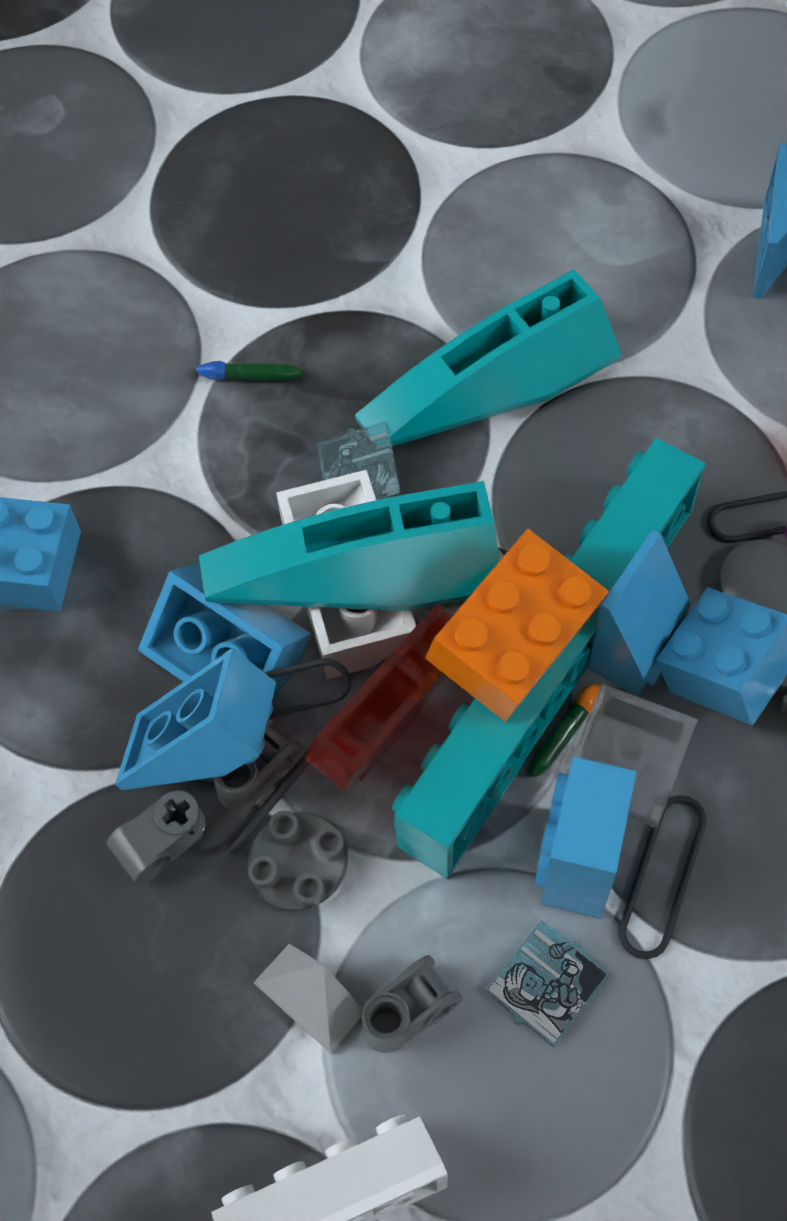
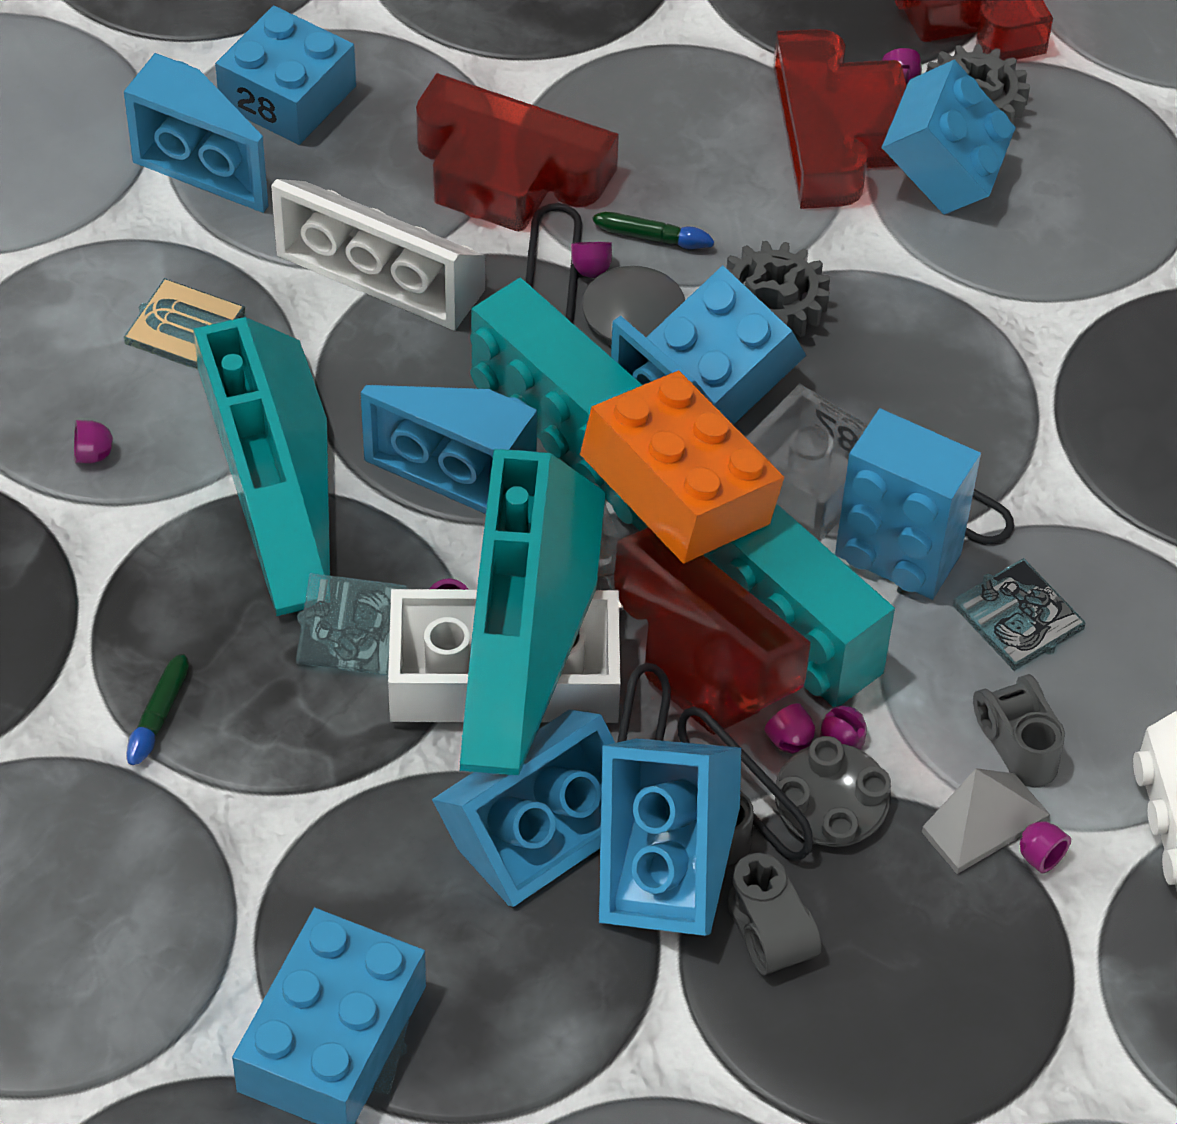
camera: 80 degrees left, 10 degrees down
none -> magenta hinge [74,420,113,464]
none -> piece [124,278,246,370]
none -> white slope [271,179,485,331]
none -> dark azure slope [361,385,537,514]
none -> magenta hinge [764,703,815,754]
none -> magenta hinge [820,705,867,750]
none -> magenta hinge [1020,821,1071,874]

